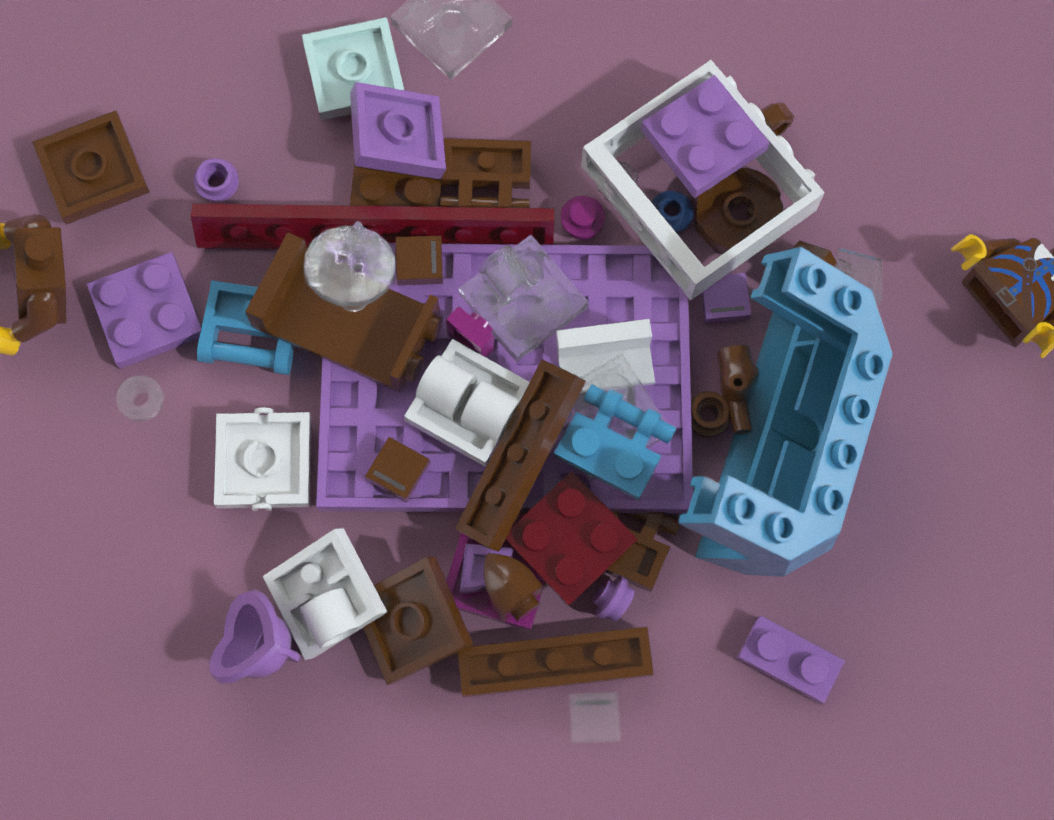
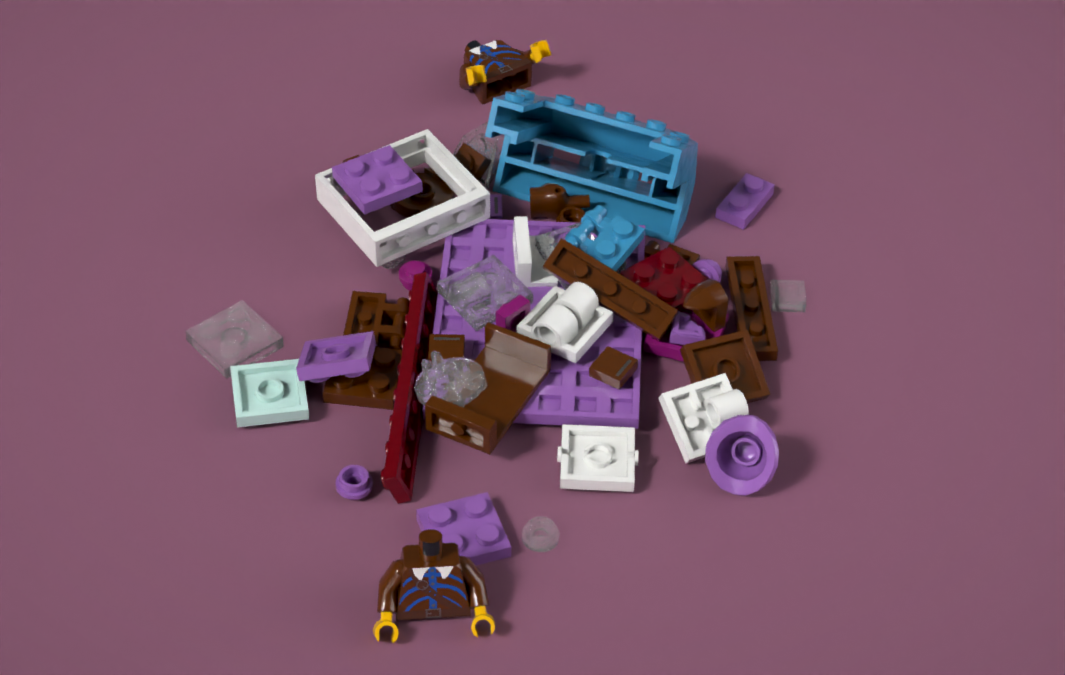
camera: 85 degrees left, 30 degrees down
reddish brown plate [32,110,150,225] -> none
dark azure plate [197,280,294,375] -> none

